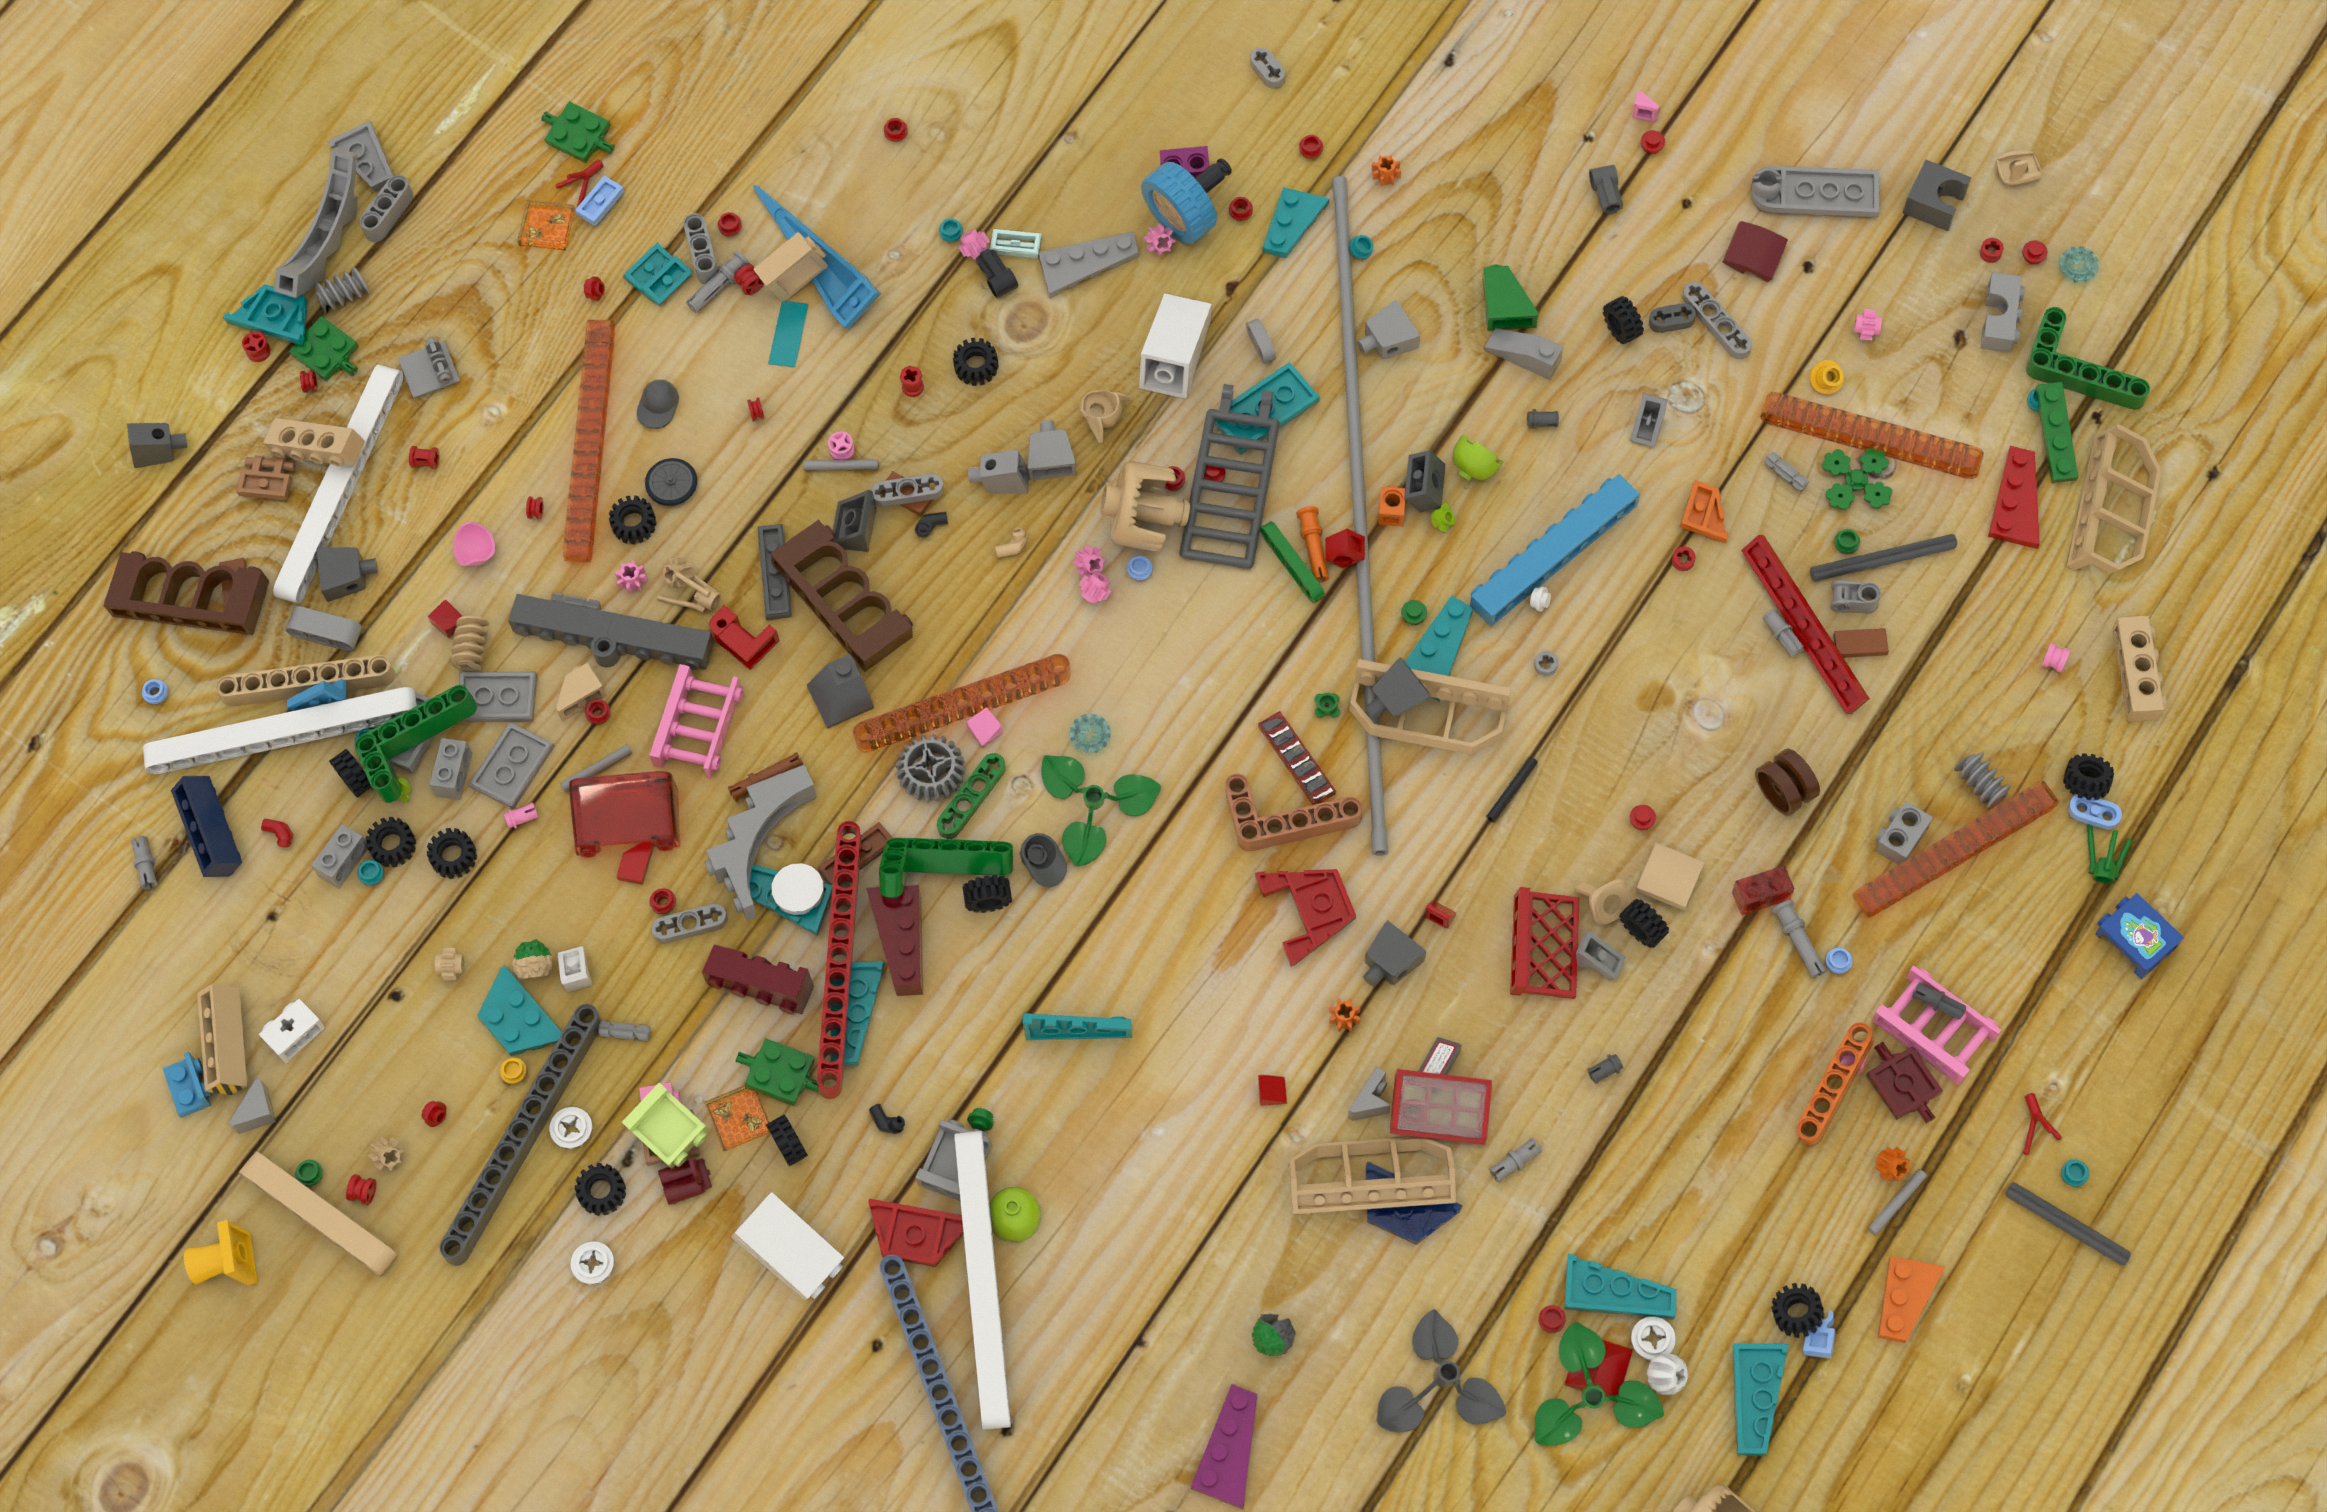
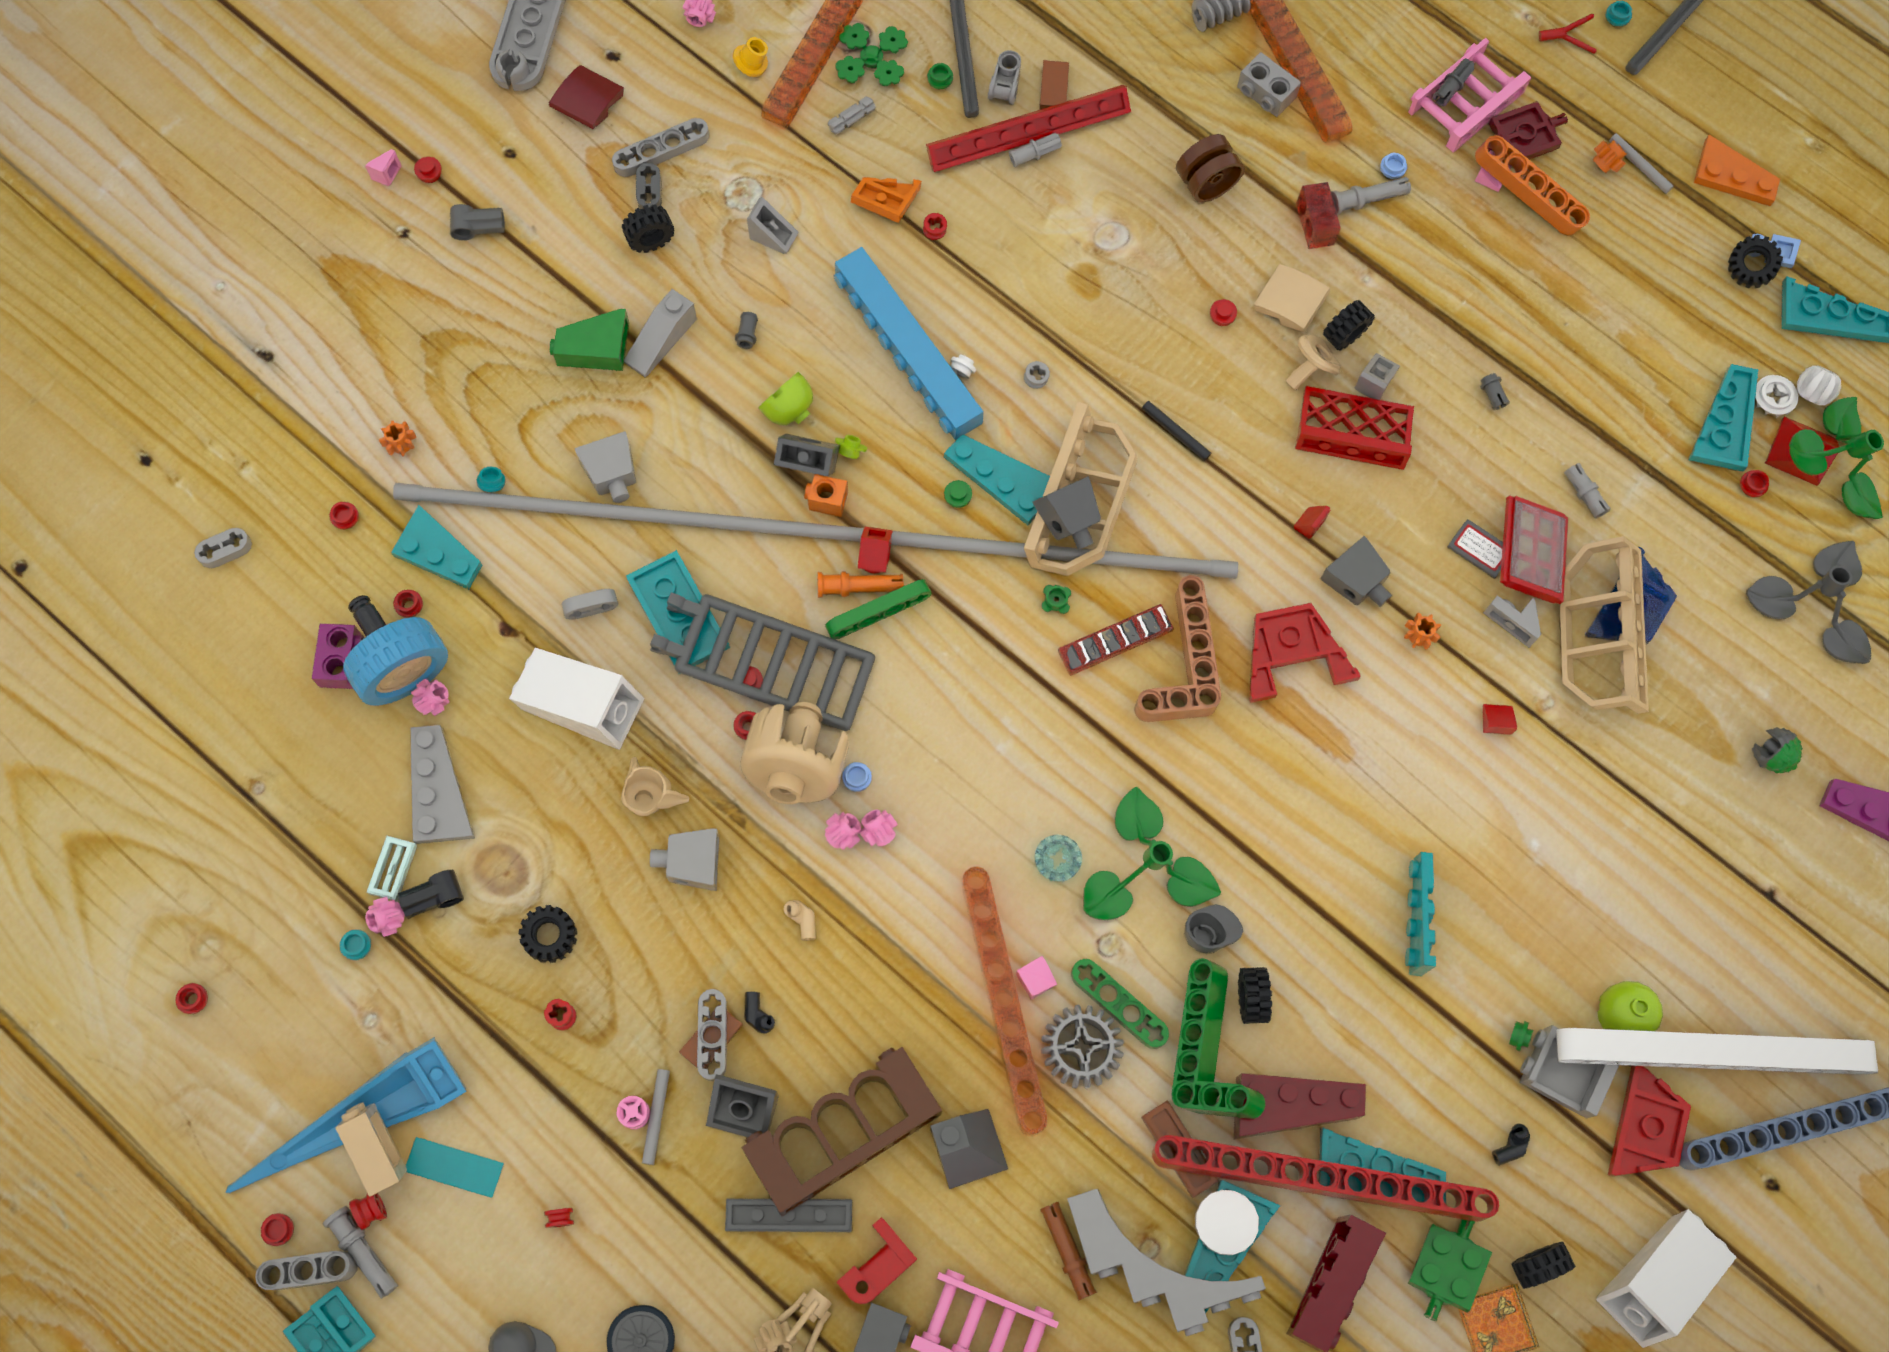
camera: 90 degrees left, 5 degrees up
light grey torso [968,450,1029,494] -> none

